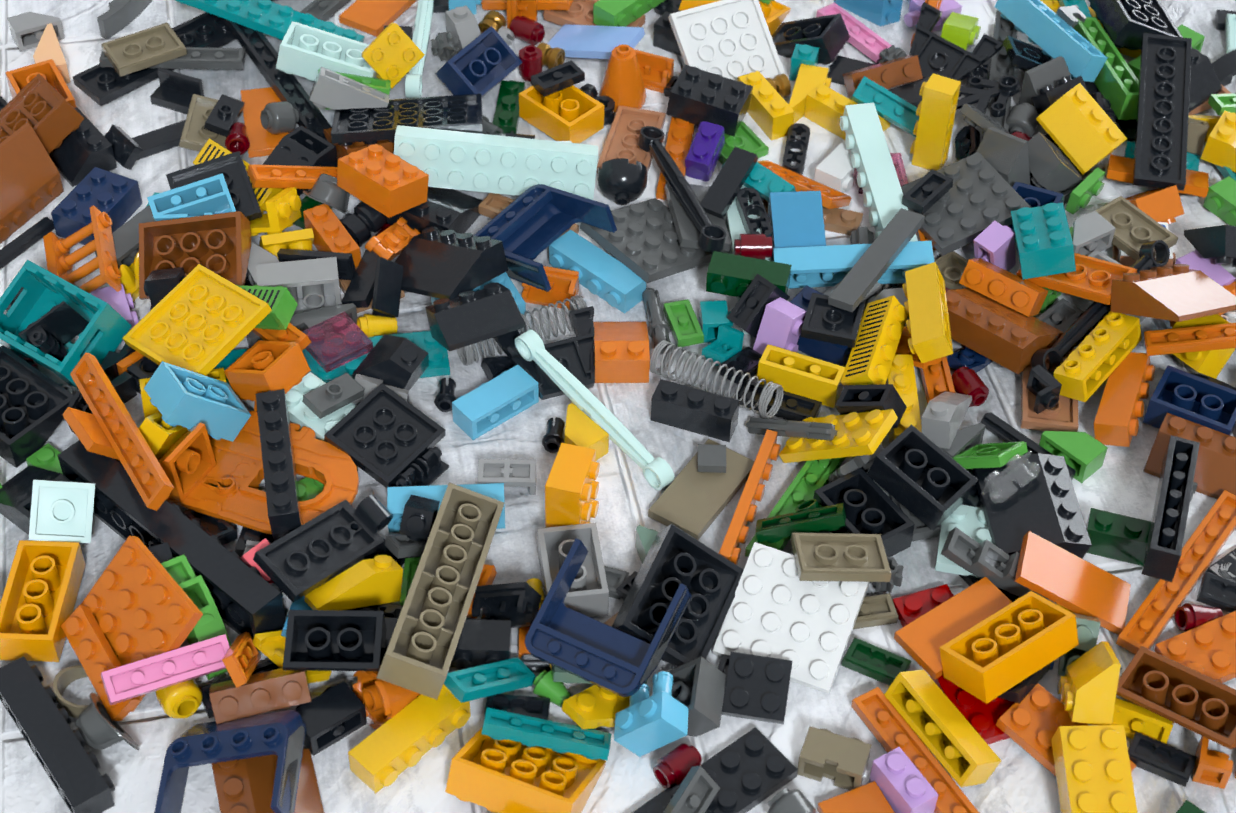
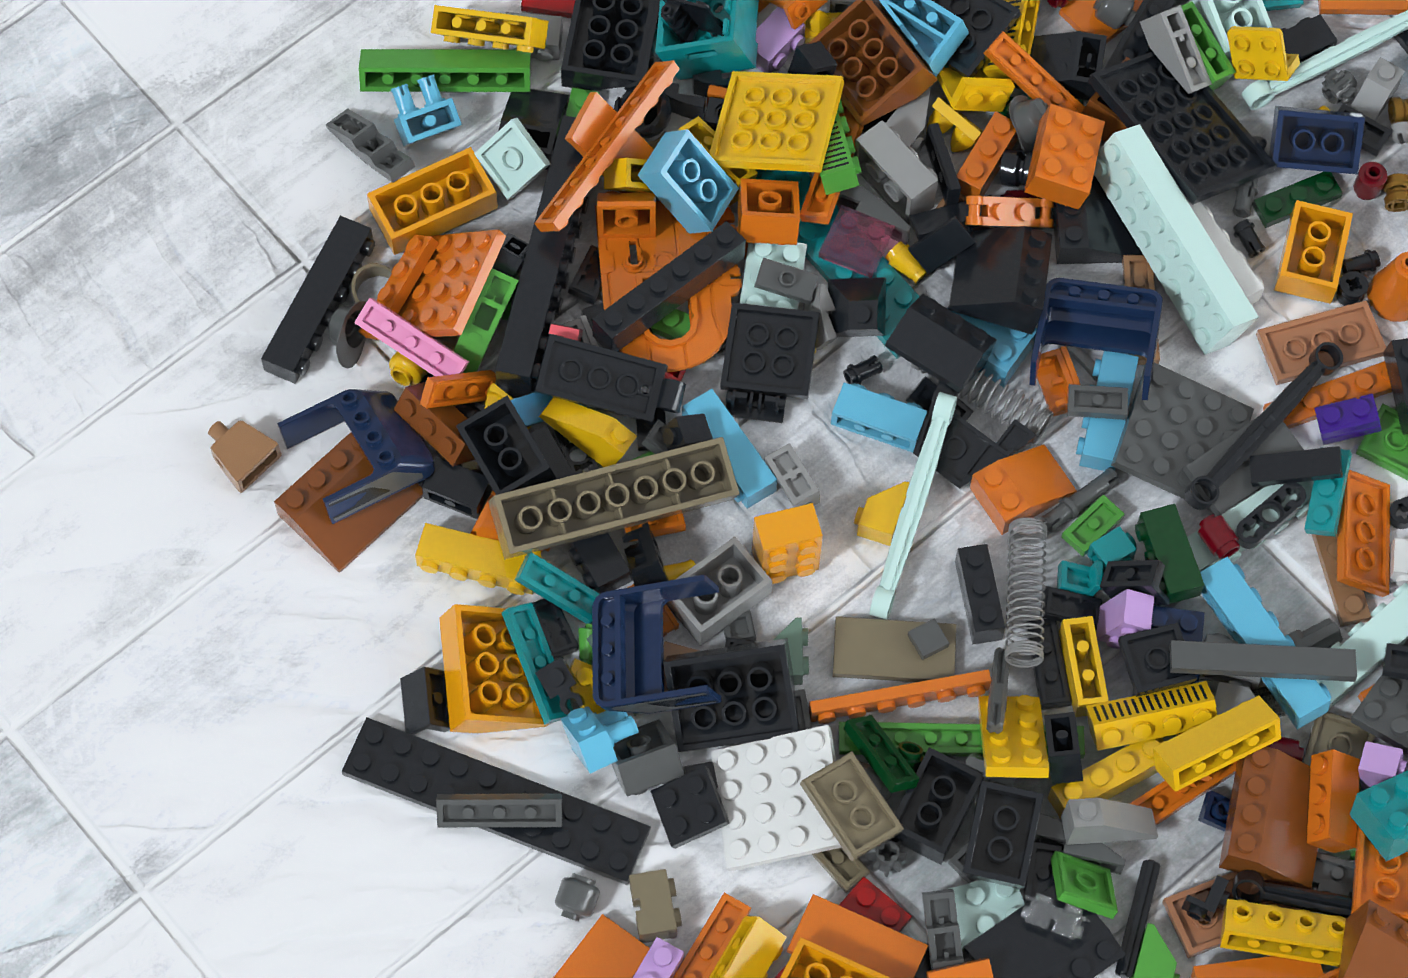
camera: 60 degrees right, 20 degrees up
black plate [531,60,585,97] -> none
black pin [542,417,565,453] -> none
black cylinder [598,158,648,205] -> none
dark red brick [653,743,702,789] -> none
dark azure slope [767,191,826,262] -> none
dark green plate [842,637,911,686] -> none
dark red brick [951,367,989,407] -> none
none -> black plate [535,657,585,715]
none -> dark grey plate [1067,384,1128,420]

